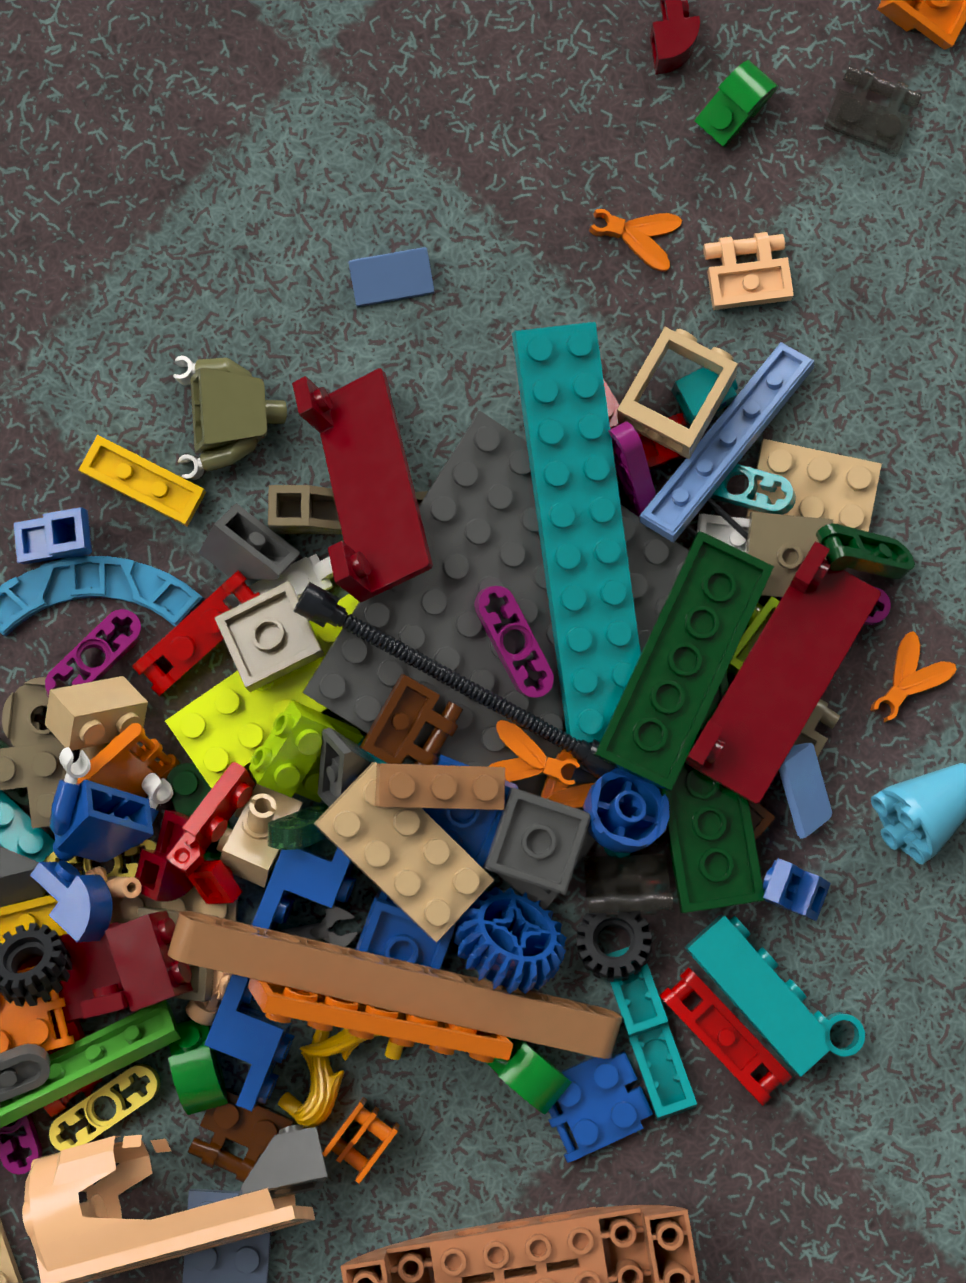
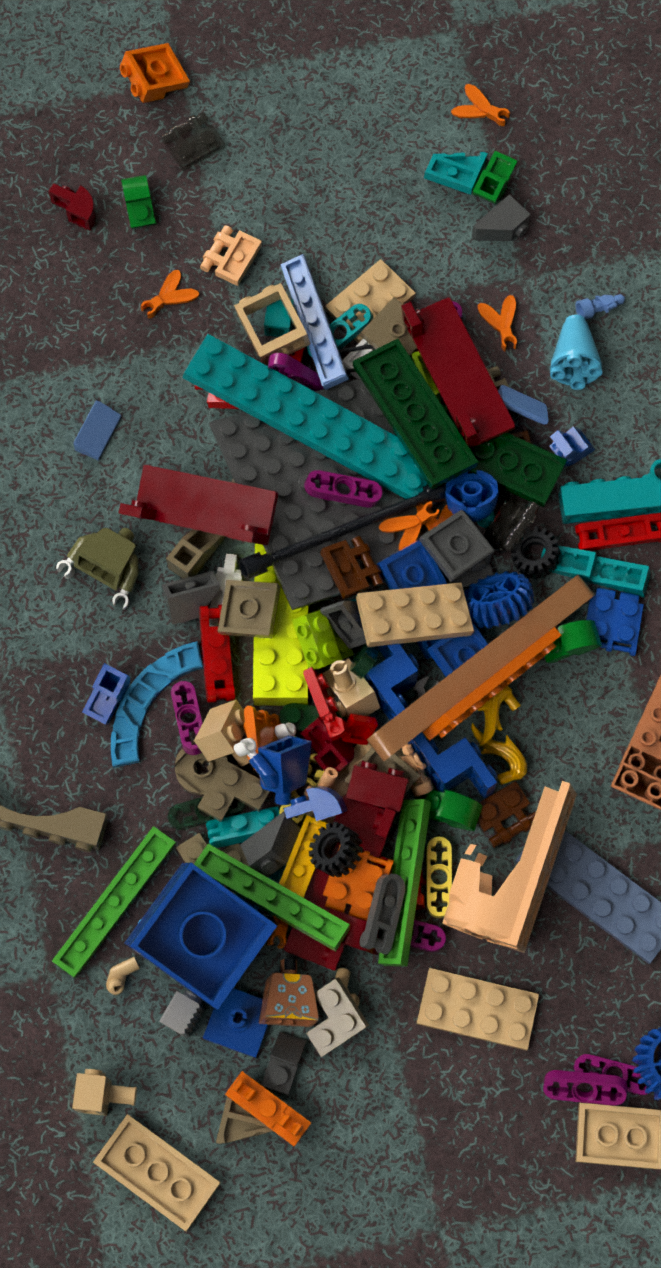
camera: 55 degrees left, 10 degrees down
yellow plate [78,435,206,527] -> none
slope [238,1124,328,1199] -> none
orange piece [322,1097,400,1184] -> none
medium nougat plate [375,763,505,810] -> none
dark green plate [816,523,915,579] -> none

